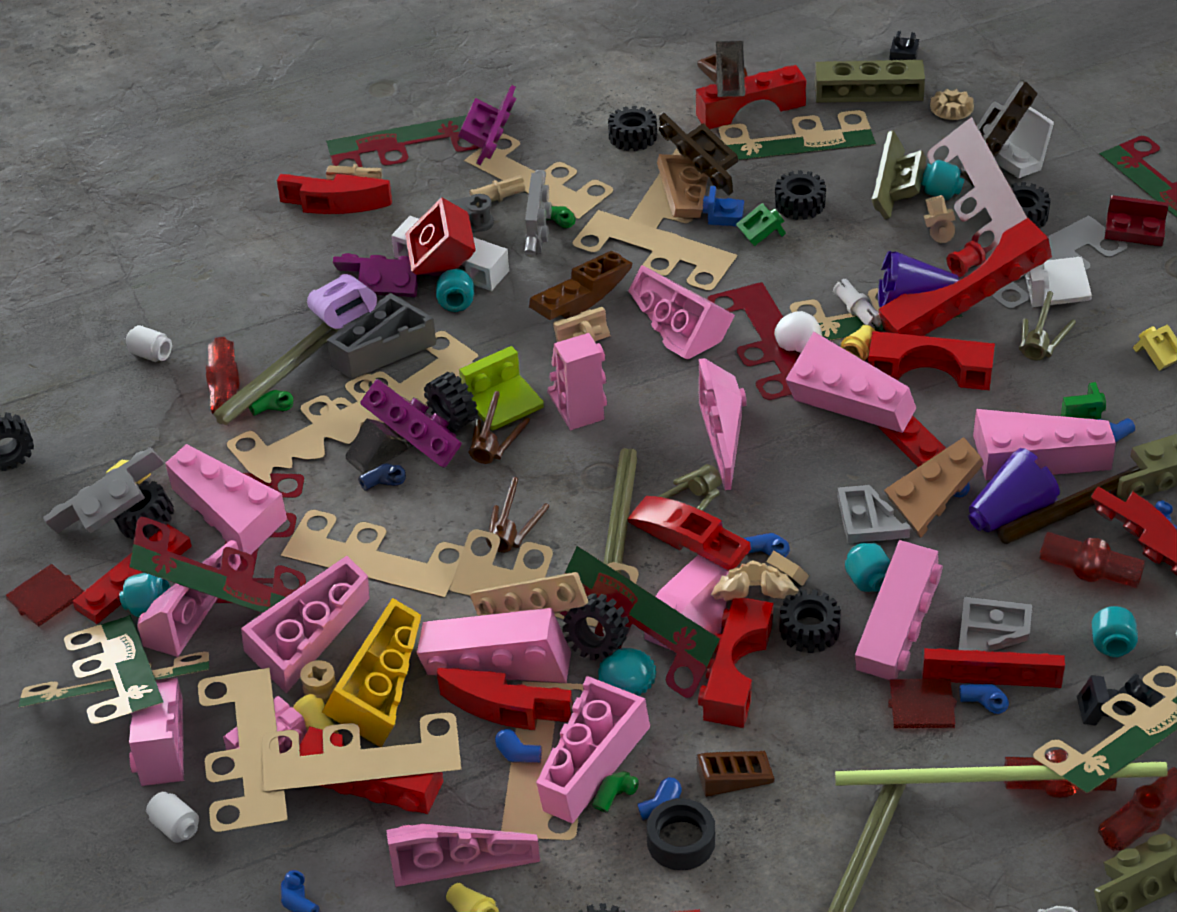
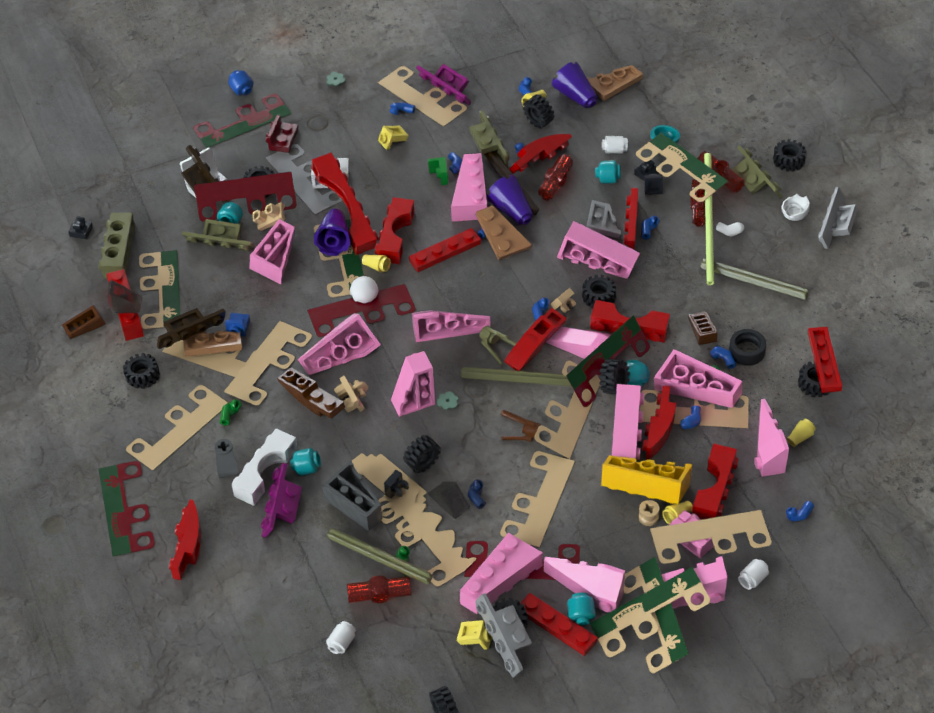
camera: 90 degrees left, 5 degrees up
clear red piece [5,564,84,627] -> none
piece [129,517,306,613] -> none
bright pink wedge [241,556,369,693] -> none
tan piece [262,712,461,792] -> none
lavender piece [307,274,377,329] -> none
tan axle [326,164,382,180] -> none
magenta bracket [360,379,462,468] -> none
red slope [405,197,476,275] -> none
magenta bracket [458,84,517,166] -> none
lime bracket [459,346,544,430] -> none
reddish brown plant [468,391,530,464] -> none
tan axle [469,176,526,207] -> none
tan bracket [470,572,588,616] -> none
light grey plate [524,170,552,257] -> none
tan piece [711,560,799,601] -> none
green bracket [736,203,787,246] -> none
black tyre [775,170,826,220] -> none
bright pink wedge [786,332,916,433] -> none
white pin [833,279,882,329] -> none
light grey wing [837,485,911,543] -> none
teal head [845,543,891,592] -> none
clear red piece [888,678,956,728] -> none
tan gear [930,89,974,120] -> none
red bush [946,241,986,277] -> none
olive plant [1019,291,1076,361] -> none
none -> bright pink wedge [249,219,295,284]
none -> black tile [384,470,409,499]
none -> sand green plant [436,391,459,410]
none -> white arm [716,222,744,237]

